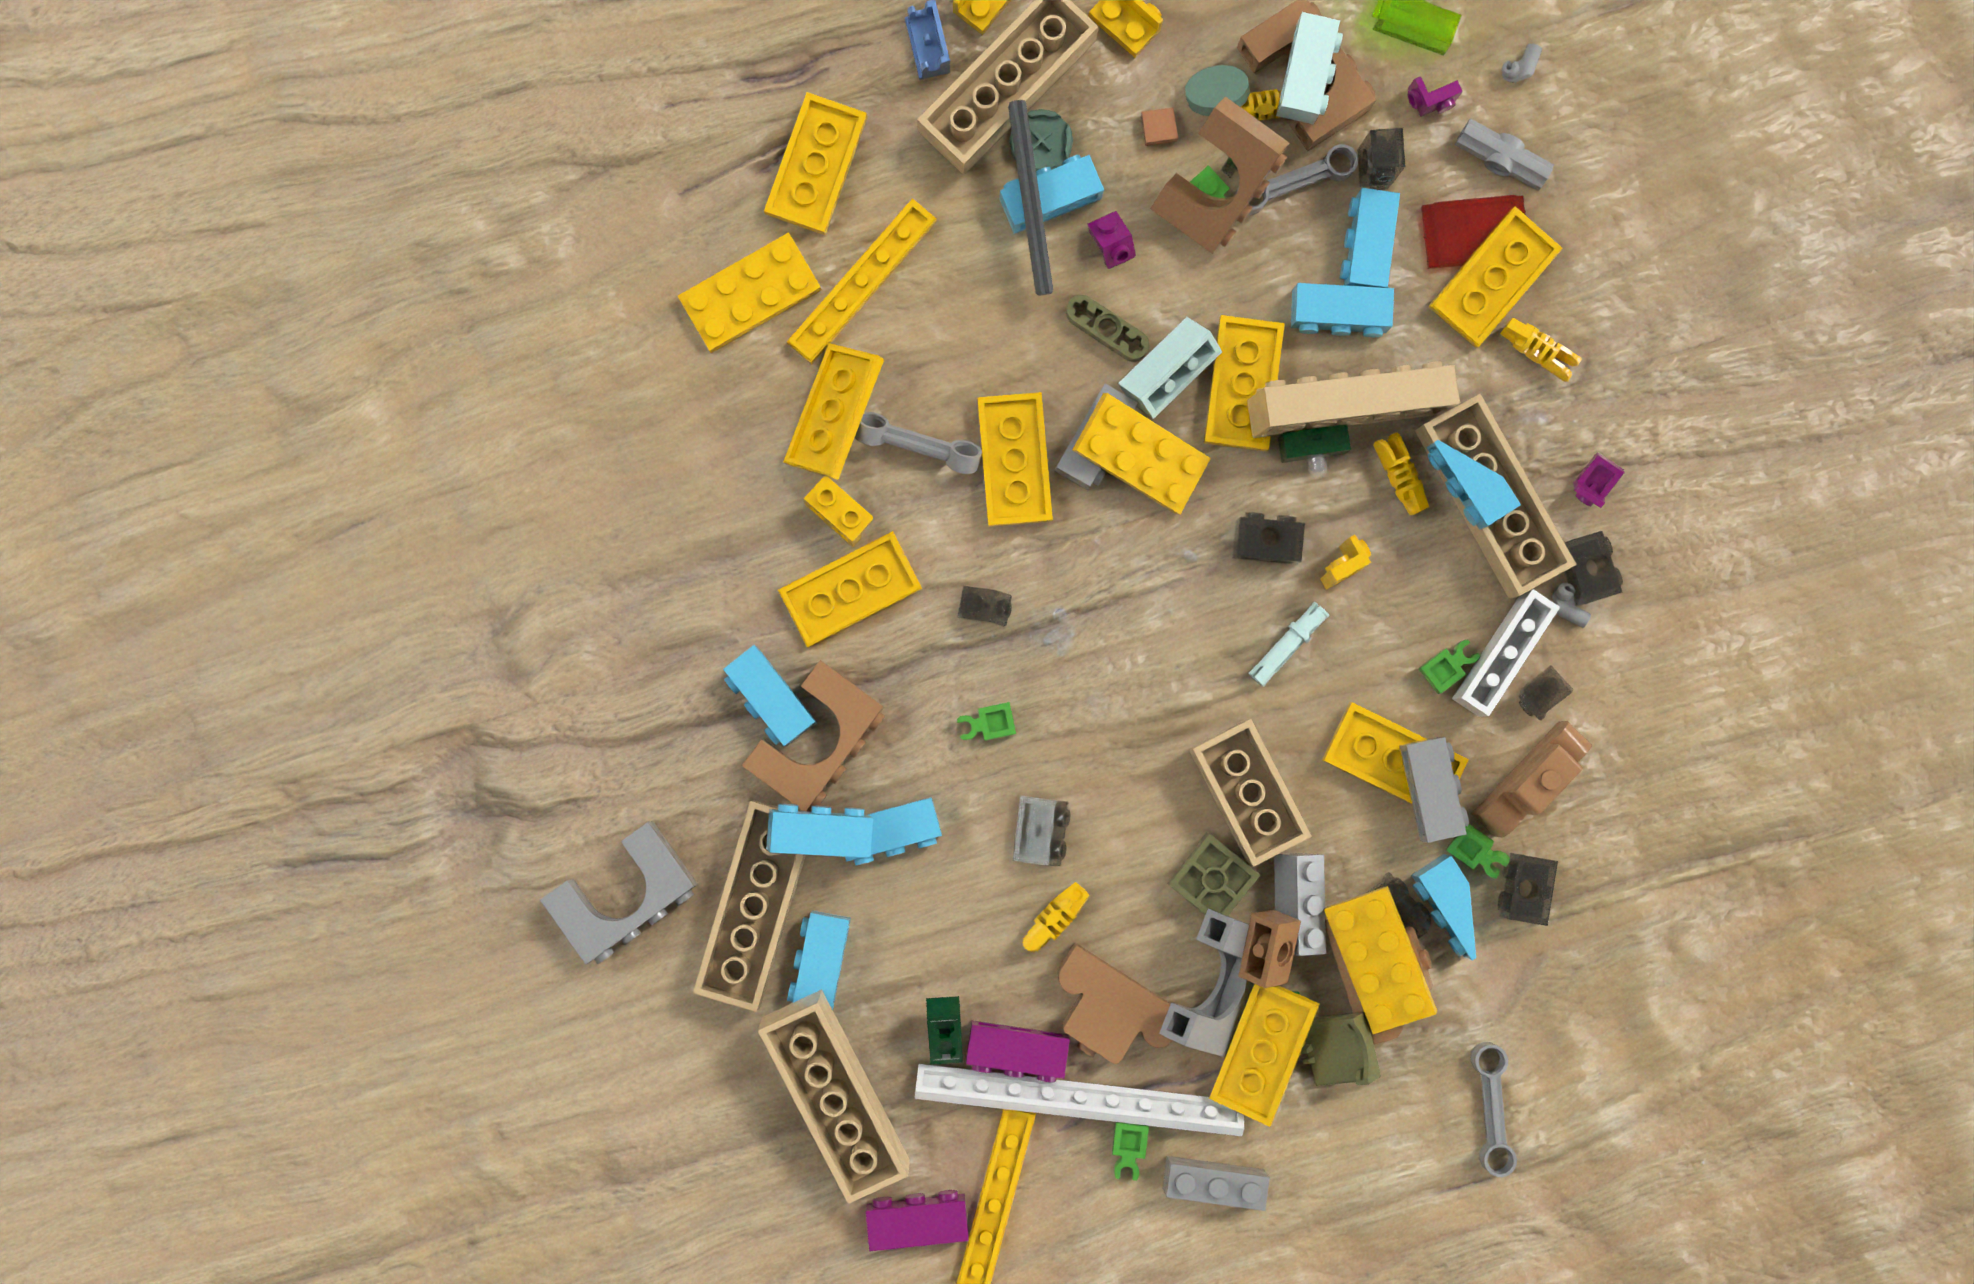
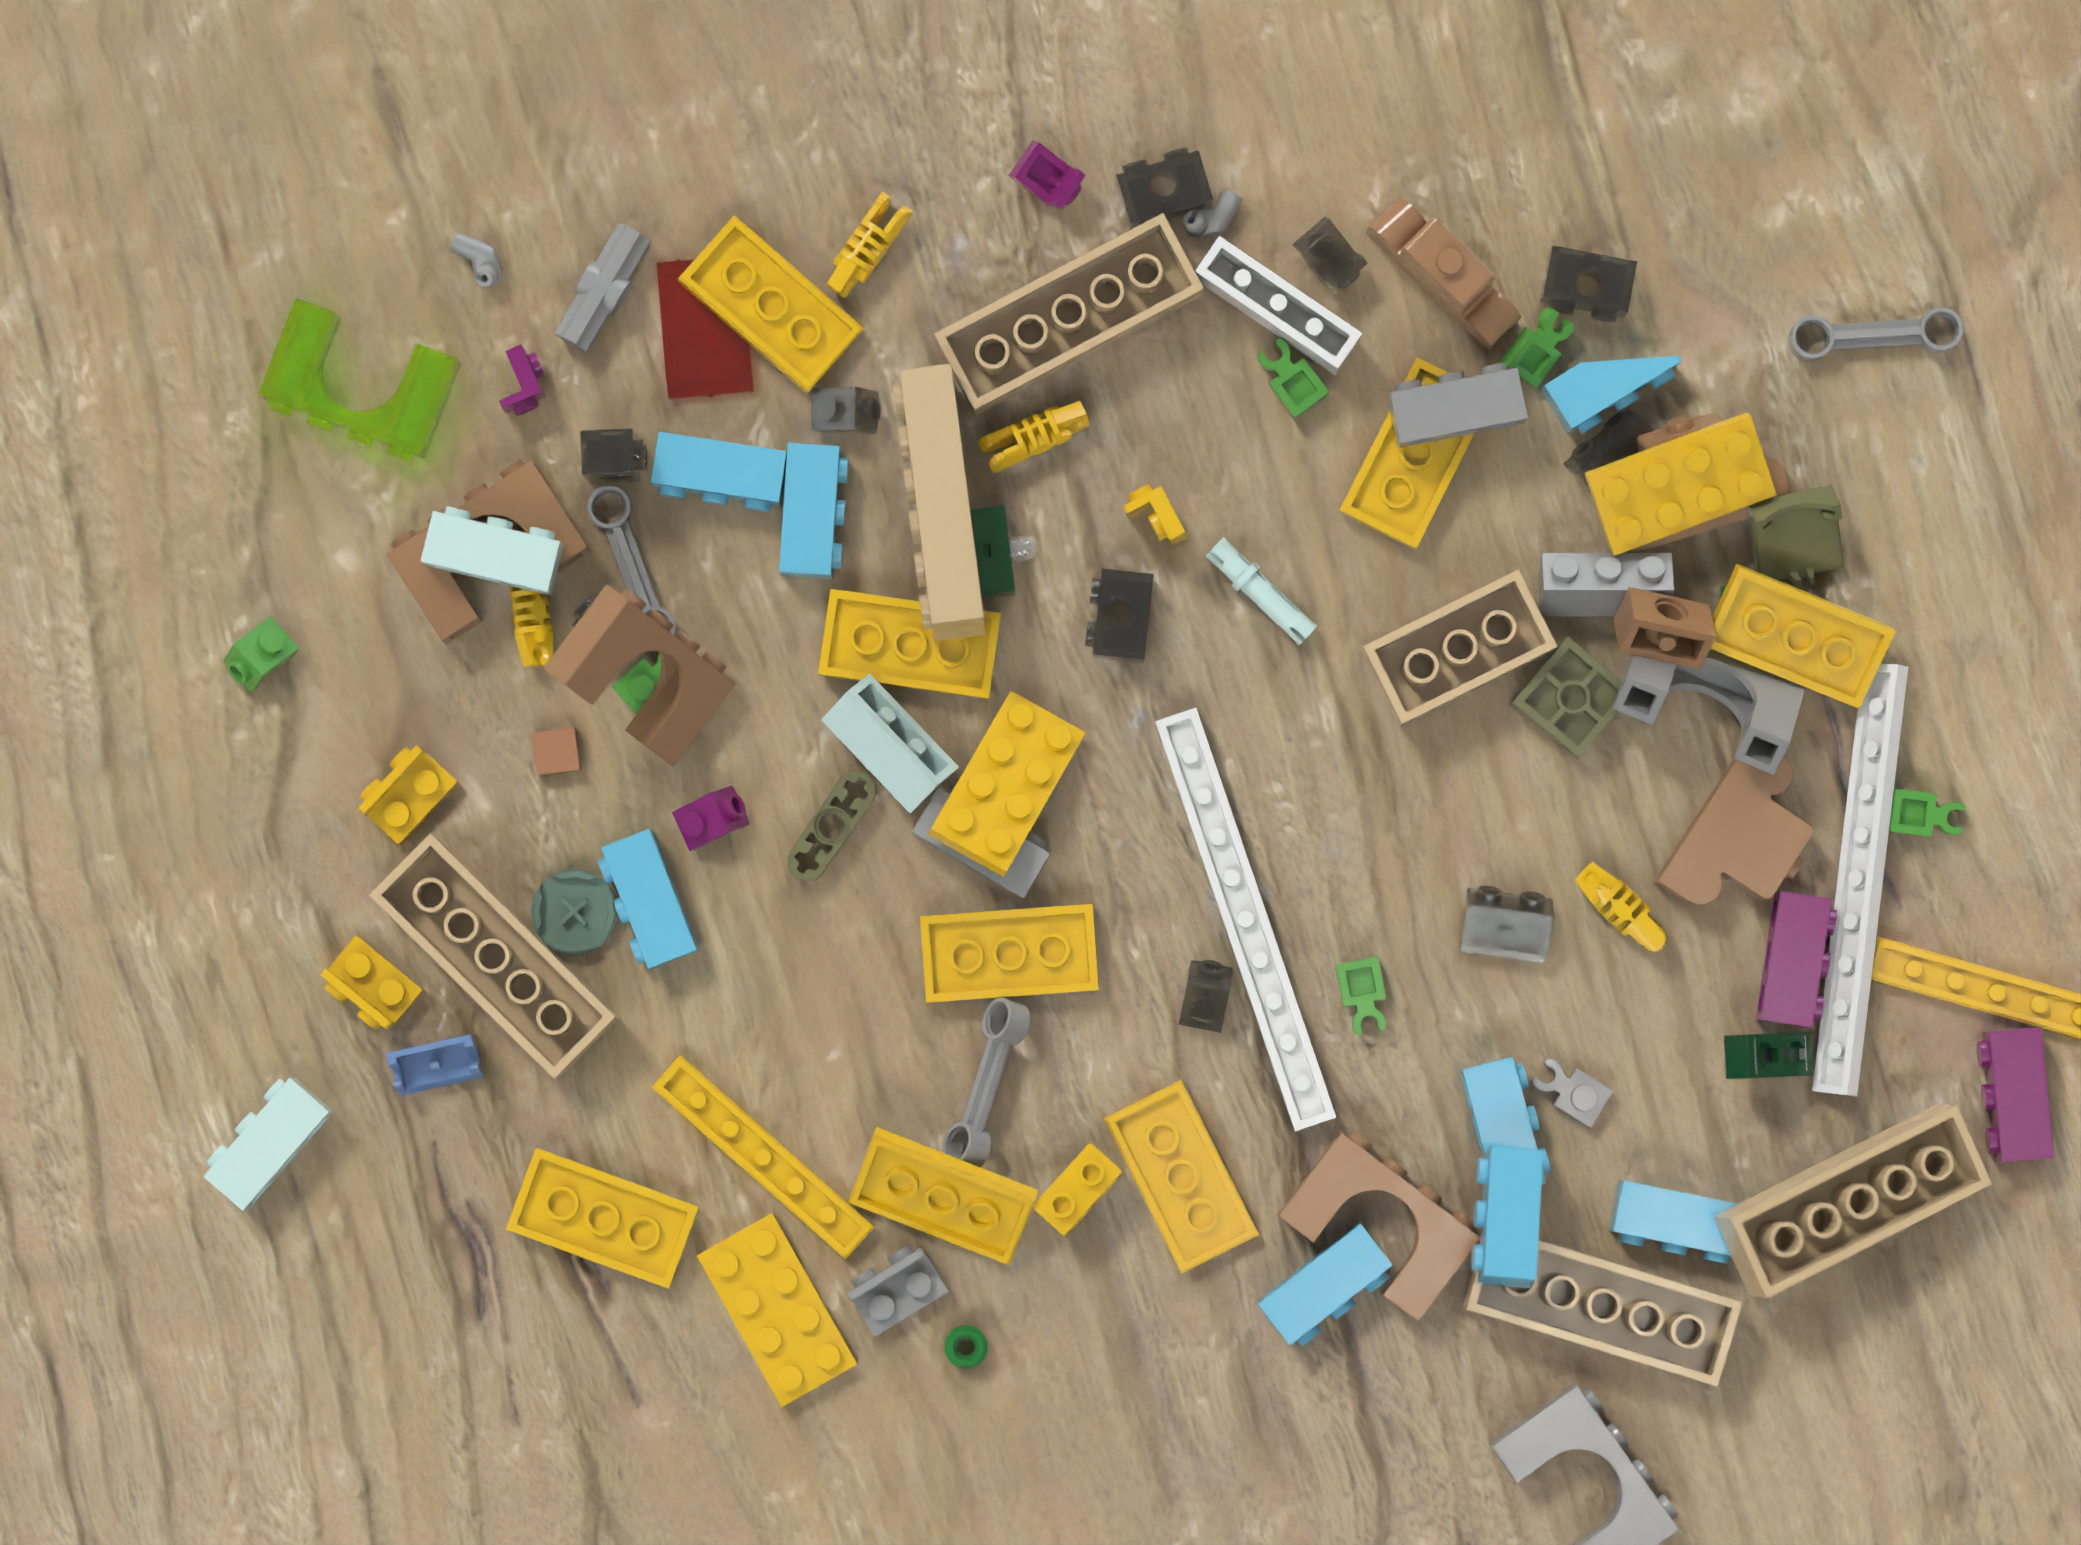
camera: 75 degrees left, 0 degrees up
dark grey axle [1008,100,1053,296] -> none
light grey brick [1162,1156,1270,1211] -> none
sand green tile [1185,65,1250,116] -> none
medium azure slope [1426,440,1521,530] -> none
none -> clear smoke bracket [811,386,881,434]
none -> light grey bracket [847,1244,949,1337]
none -> green plate [945,1325,988,1369]
none -> white plate [1155,708,1336,1131]
none -> light grey plate [1531,1059,1613,1128]

